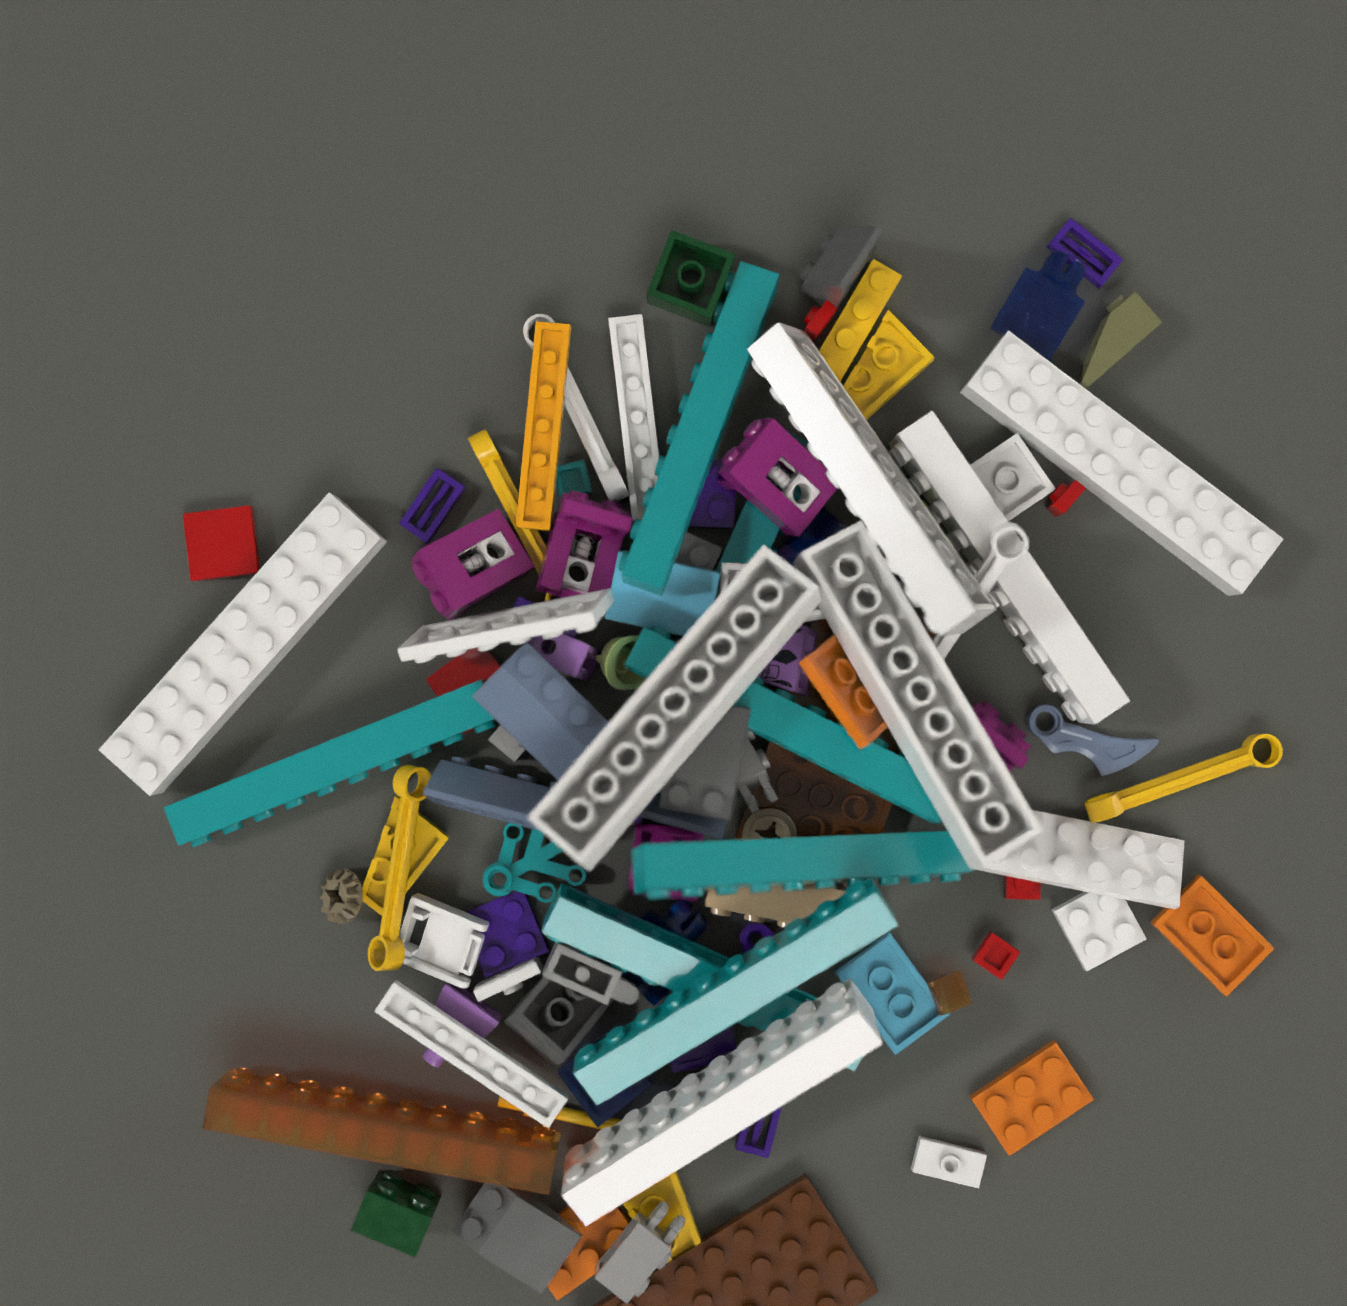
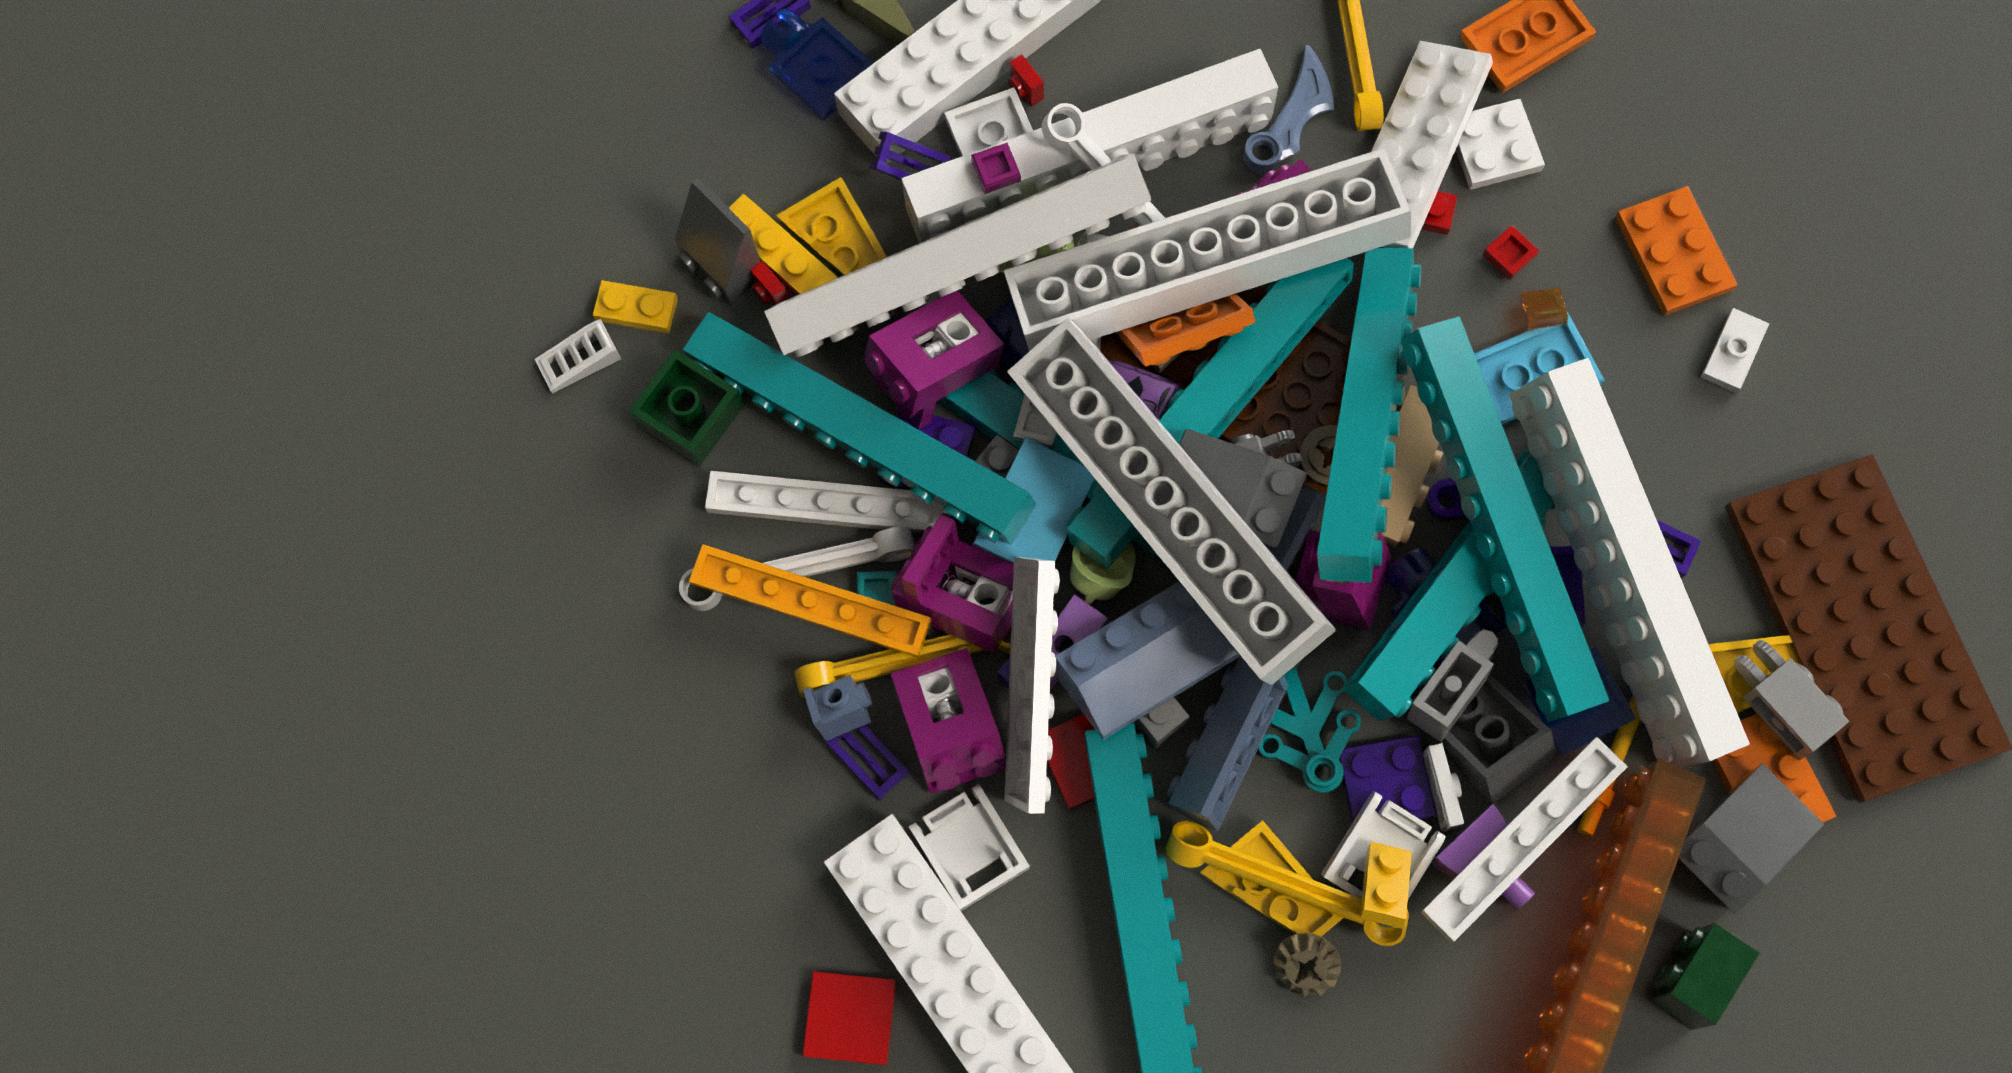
camera: 75 degrees left, 15 degrees down
none -> white slope [535,319,621,394]
none -> yellow plate [593,280,678,334]
none -> sand blue brick [803,675,872,741]
none -> dark purple tile [870,132,951,181]
none -> white container [909,784,1030,911]
none -> magenta tile [971,142,1021,194]
none -> yellow plate [1360,842,1412,929]

